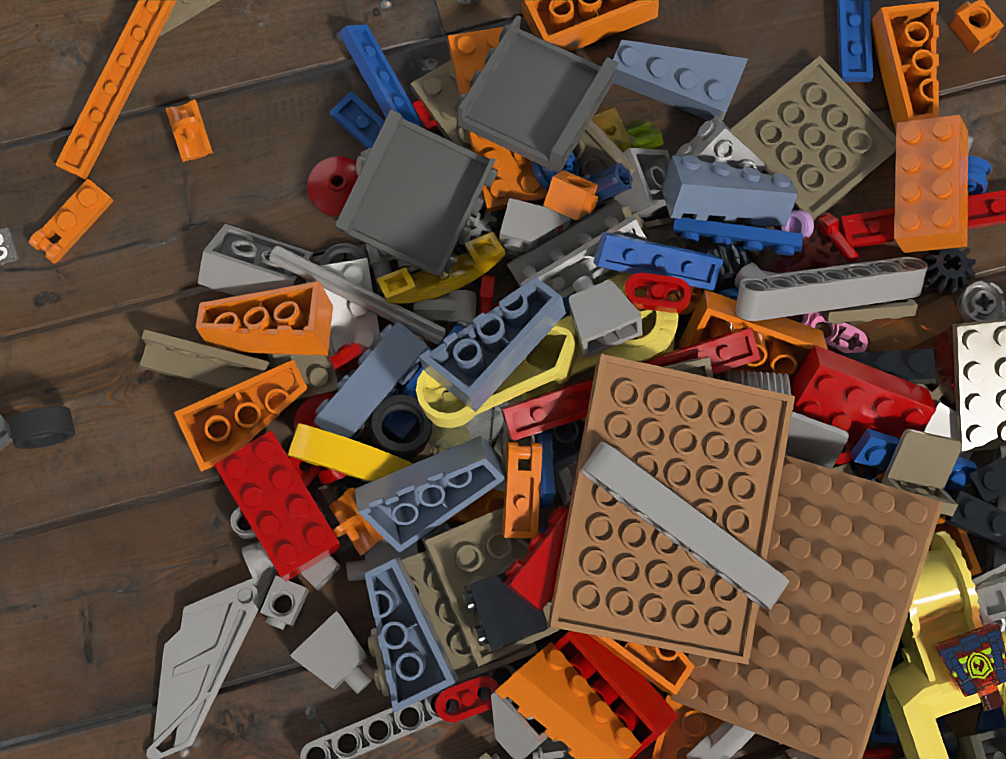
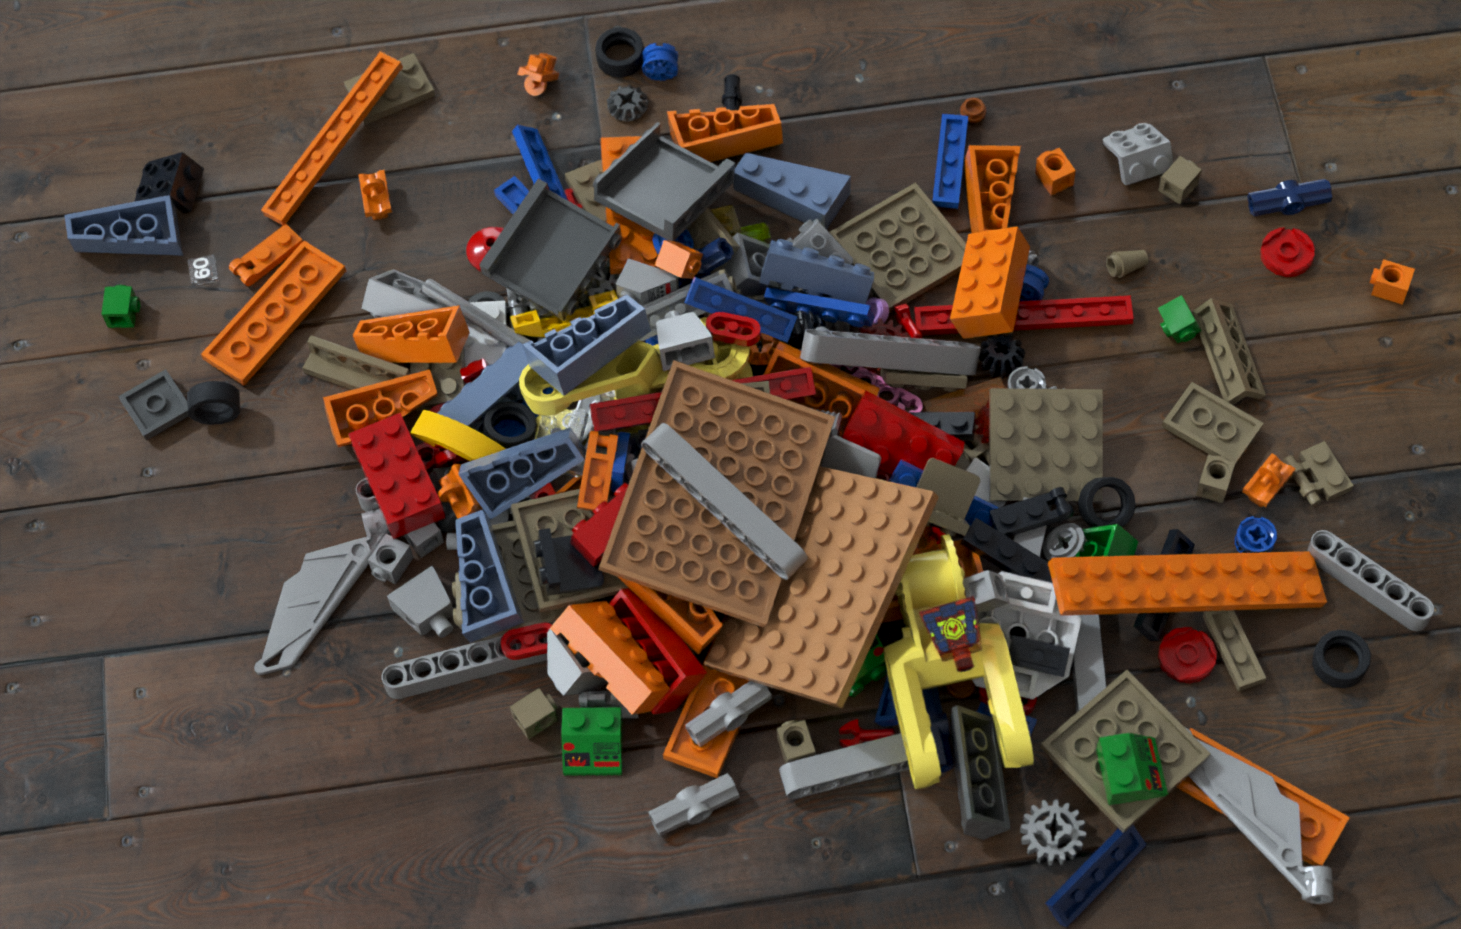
camera: 15 degrees right, 15 degrees down
none -> orange plate [201,241,346,386]

